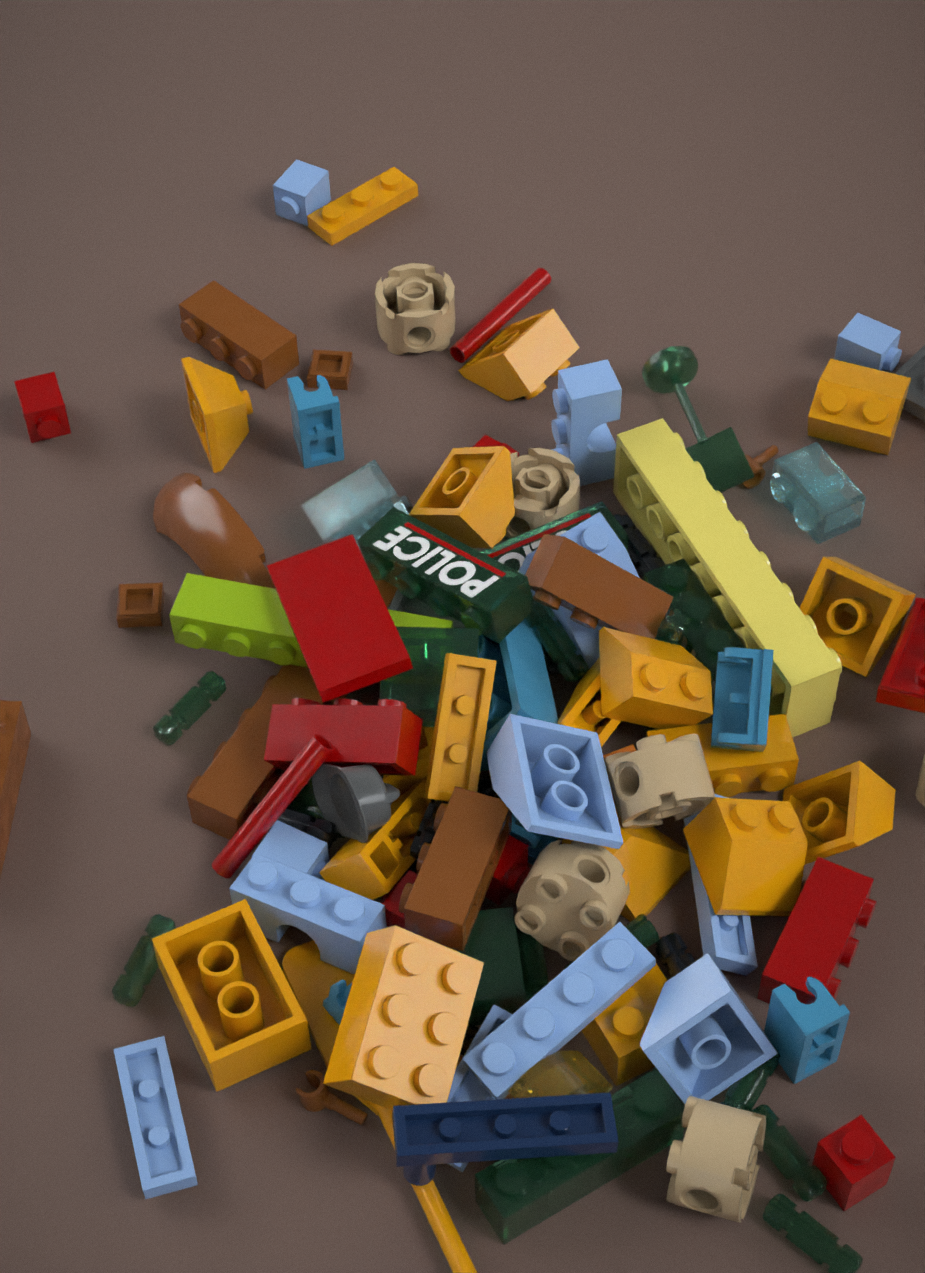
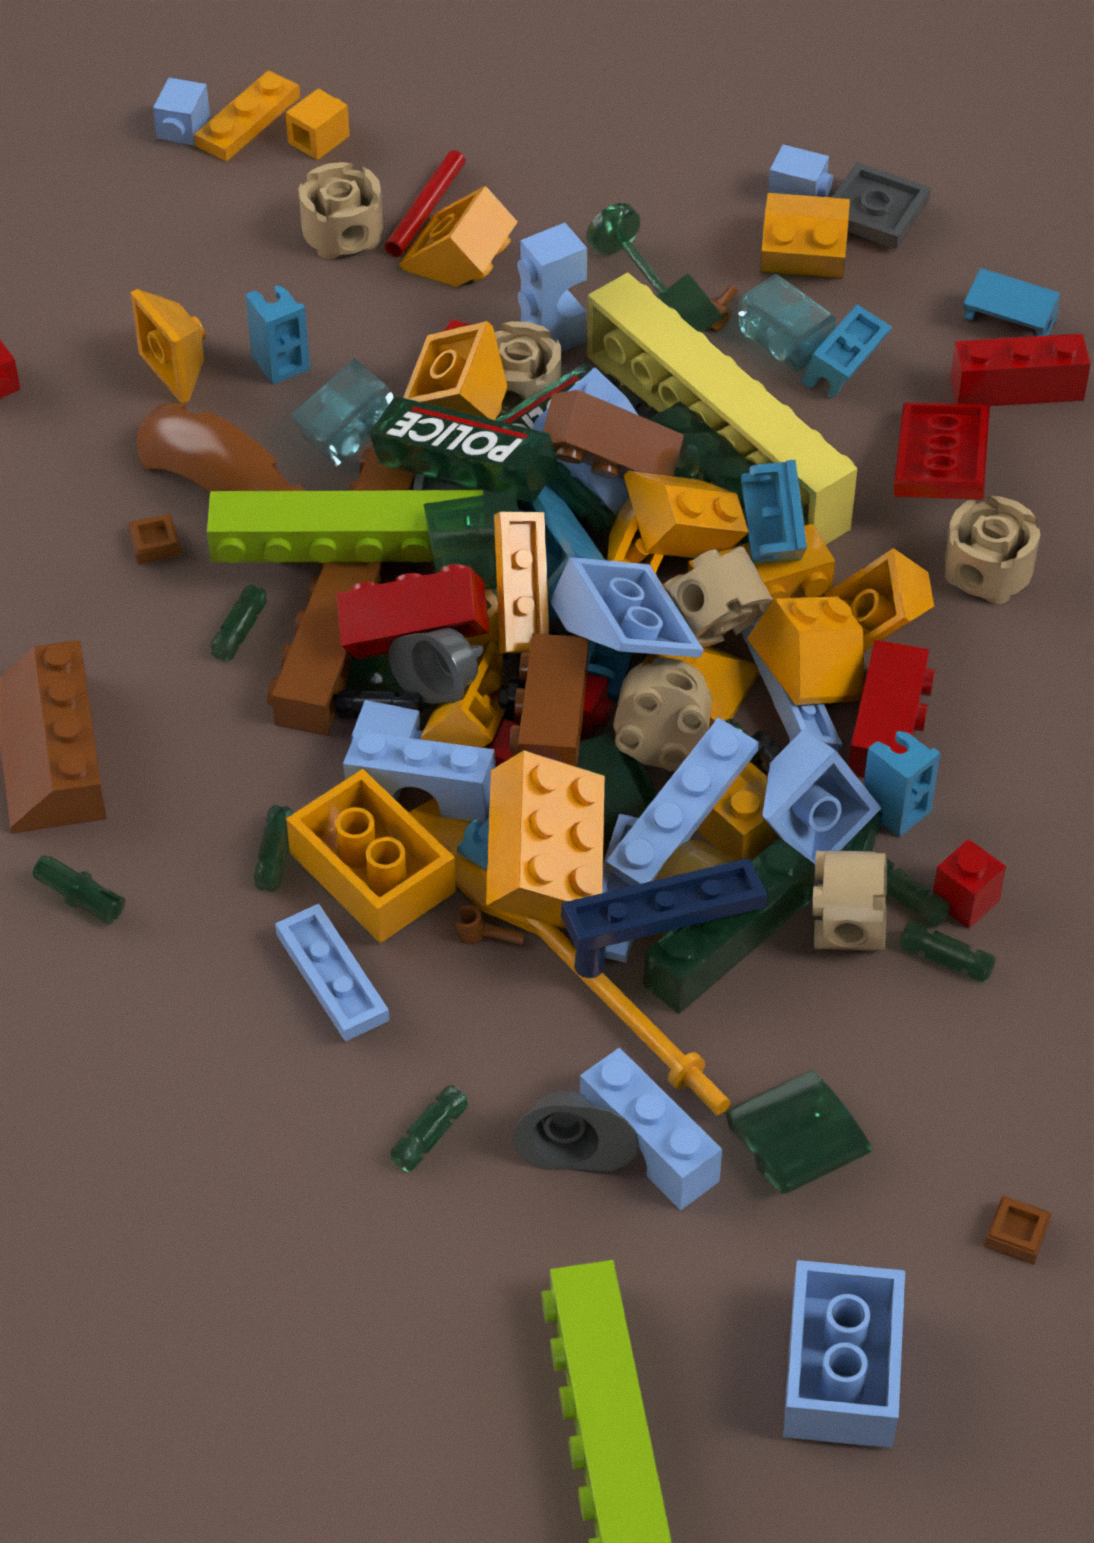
camera: 15 degrees left, 0 degrees up
dark orange brick [179,280,299,389] -> none
red piece [211,734,334,879] -> none
red tile [267,534,413,703] -> none
dark orange tile [307,349,353,390] -> none
light orange slope [800,557,916,677] -> none
none -> light orange brick [285,88,350,160]
none -> dark azure hinge [802,304,892,398]

